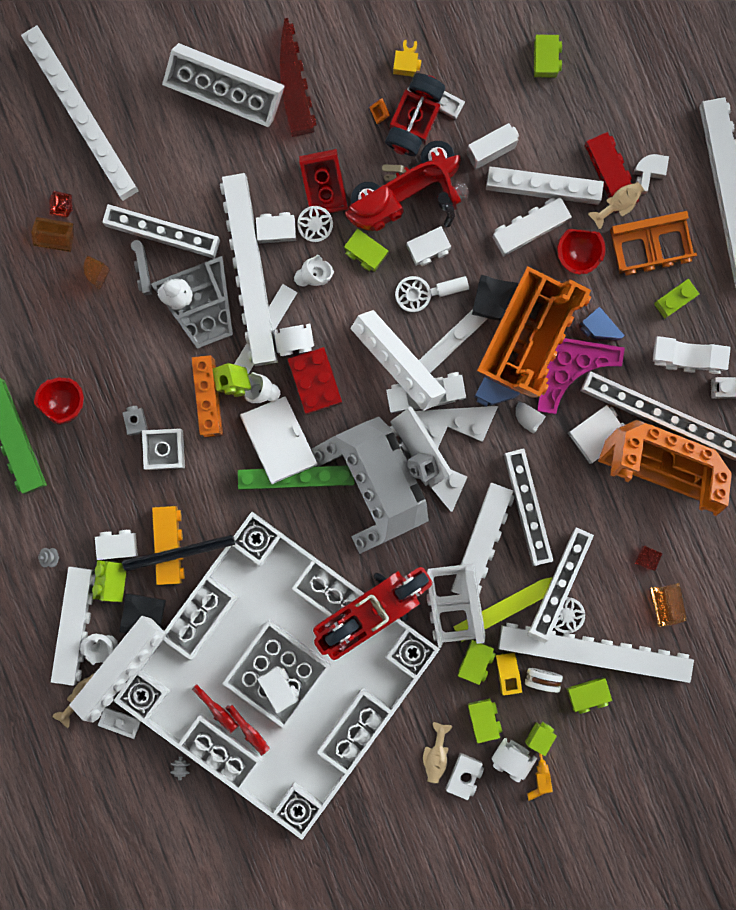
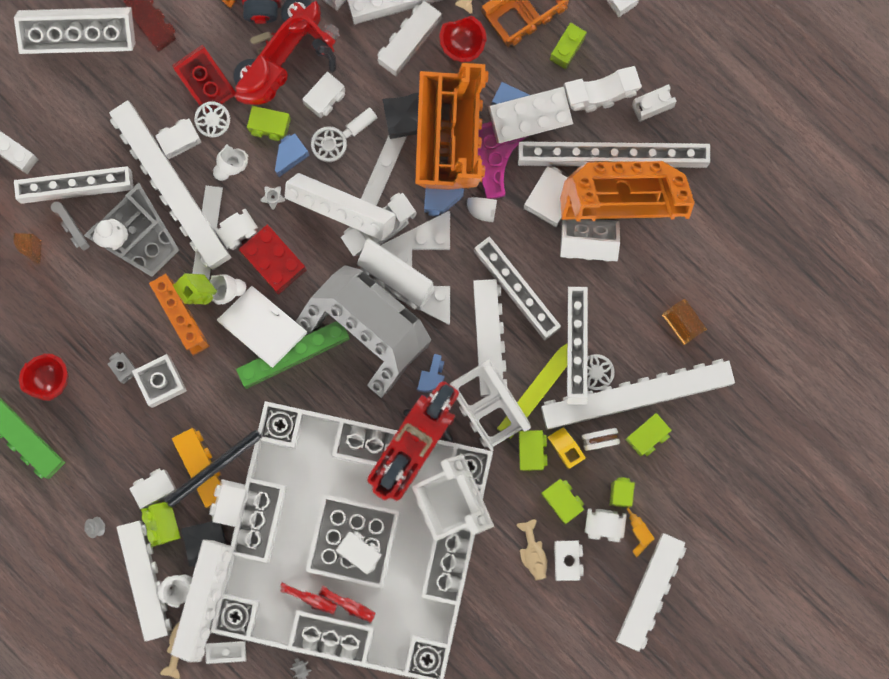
camera: 20 degrees left, 5 degrees down
light grey brick [407,453,439,482] -> none
clear red slope [635,546,662,571] -> none
none -> white brick [209,479,245,527]
none -> white plate [261,186,285,209]
none -> medium blue slope [275,133,309,177]
none -> white windscreen [412,454,494,541]
none -> medium blue brick [417,354,445,393]
none -> white brick [488,87,573,143]
none -> white slope [560,219,620,261]
none -> white brick [616,533,686,651]

